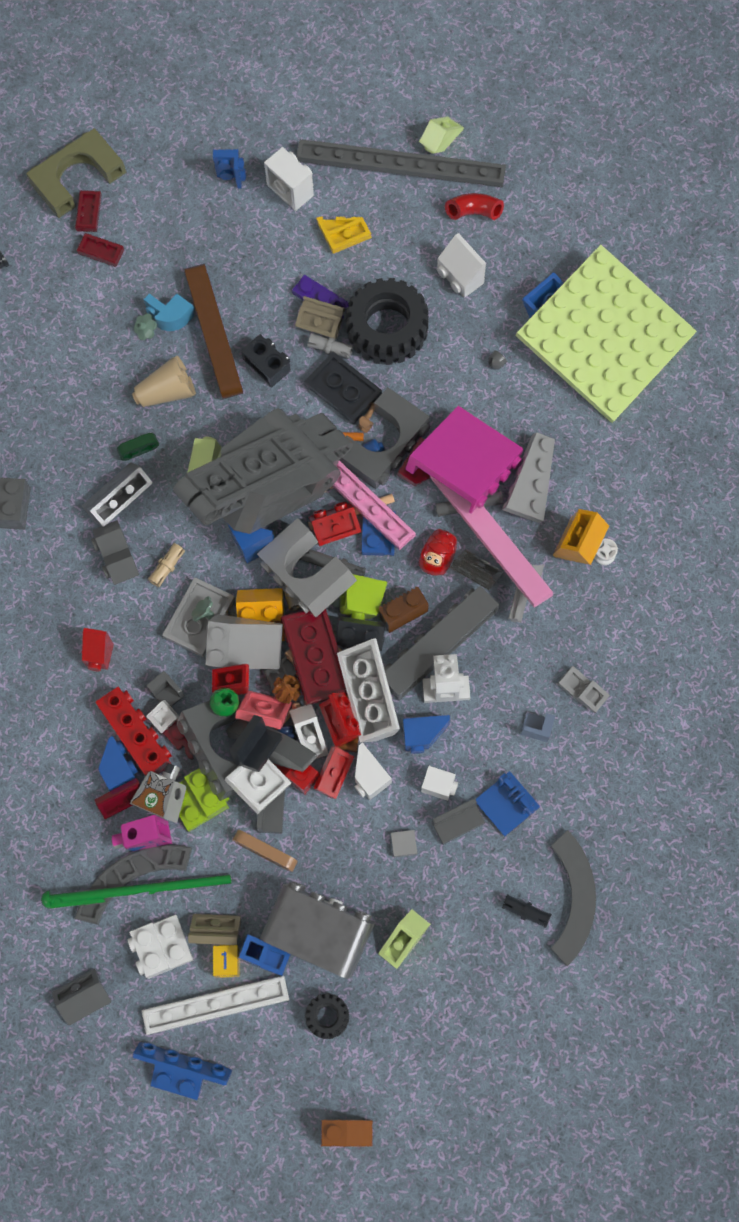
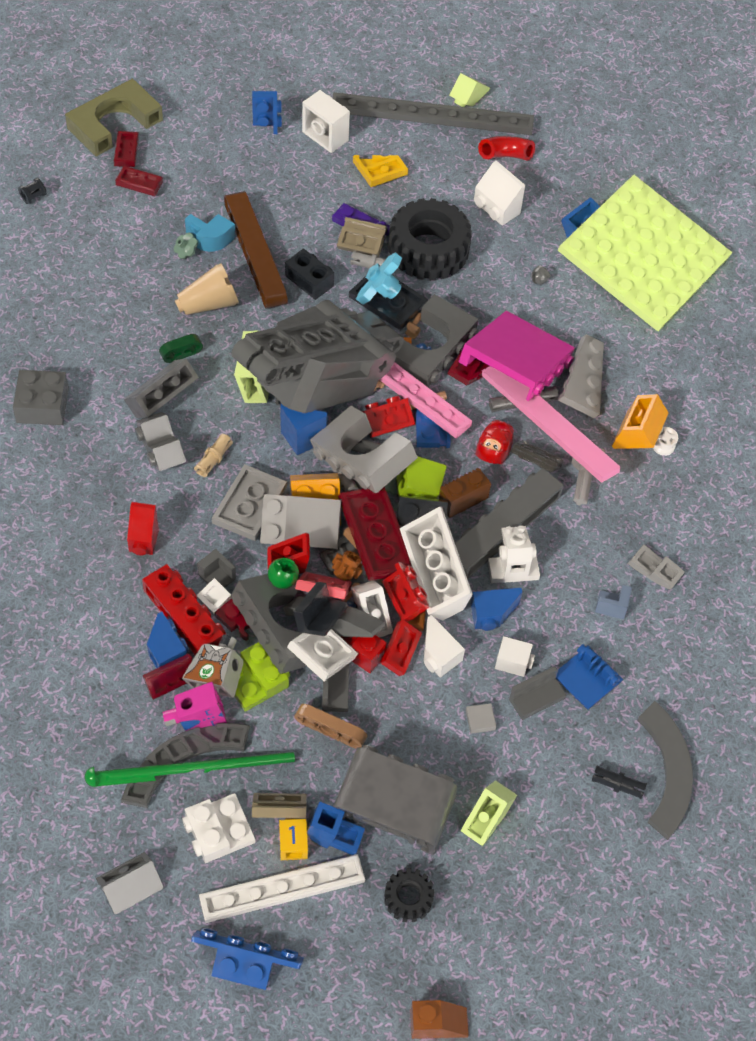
camera: 10 degrees left, 15 degrees down
sand green plant [191,596,214,622] -> none
none -> medium azure plant [356,252,402,305]

